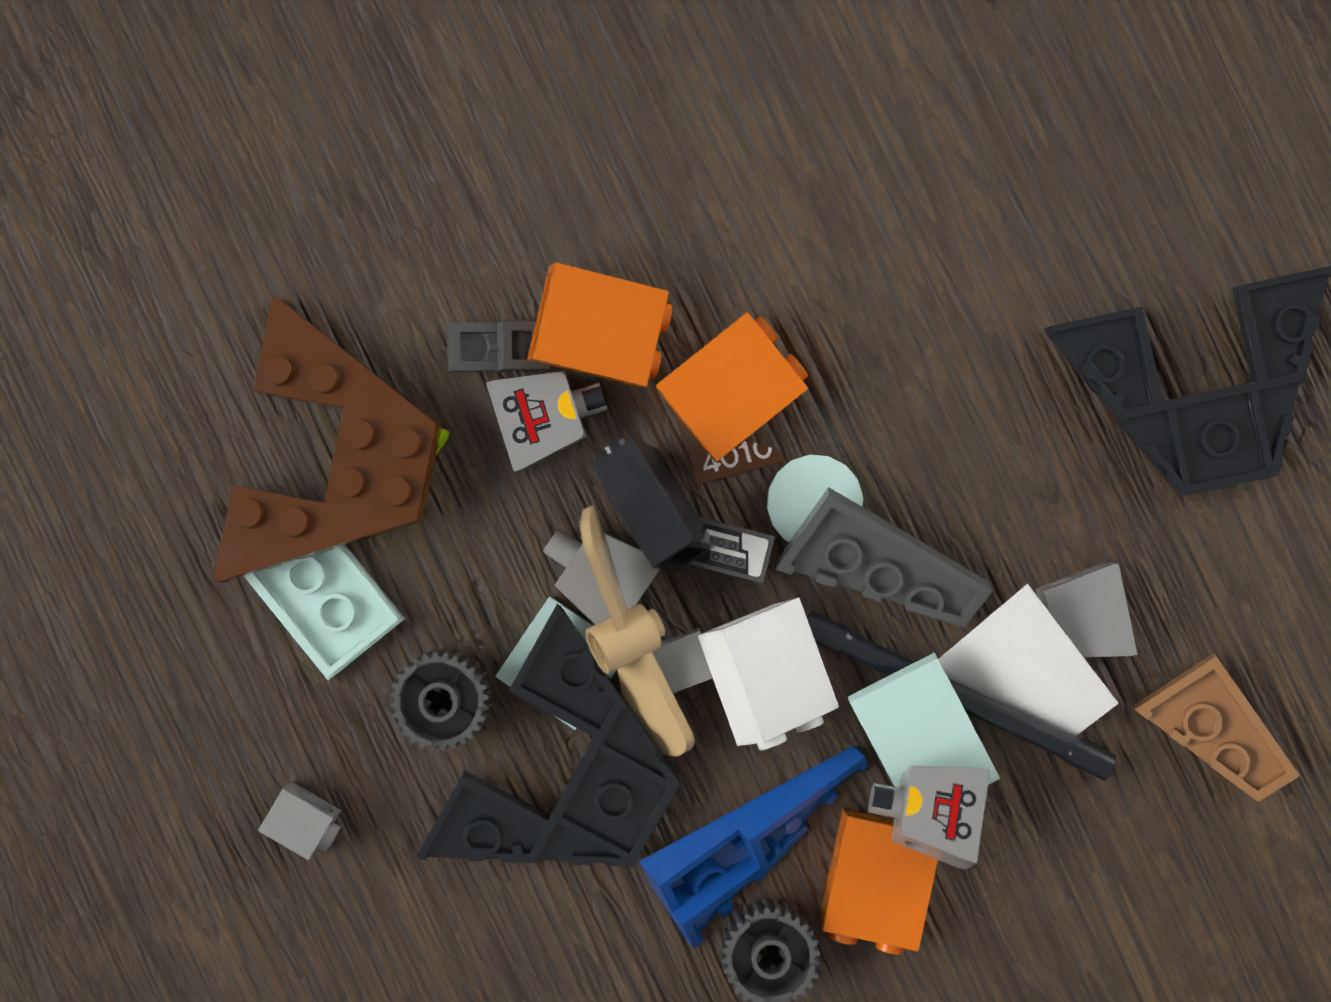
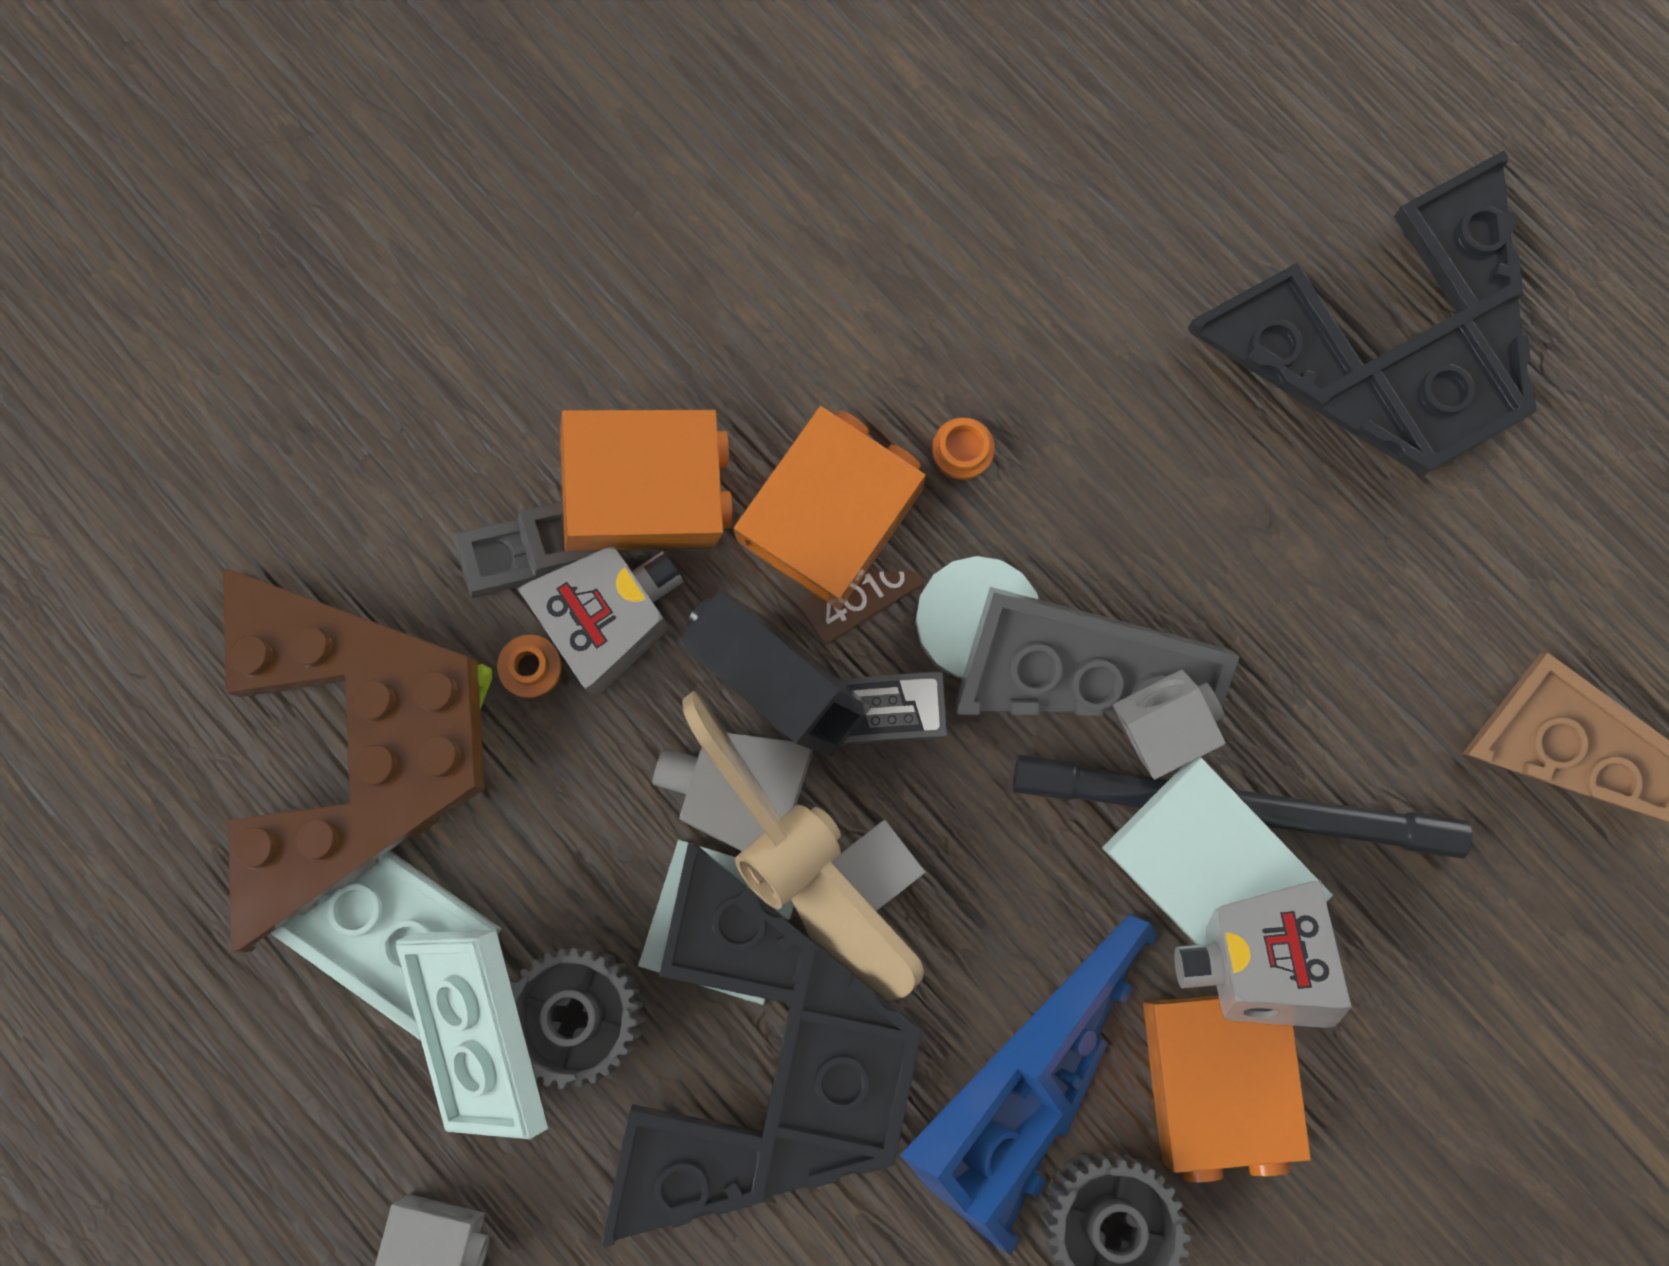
camera: 15 degrees left, 10 degrees down
white brick [697,598,839,750] -> none
white sticker [939,584,1119,737] -> none
light grey torso [1036,562,1138,658] -> none
none -> light aqua tile [396,930,548,1139]
none -> orange plate [497,634,562,699]
none -> orange plate [932,418,995,480]
none -> light grey brick [1112,669,1226,780]

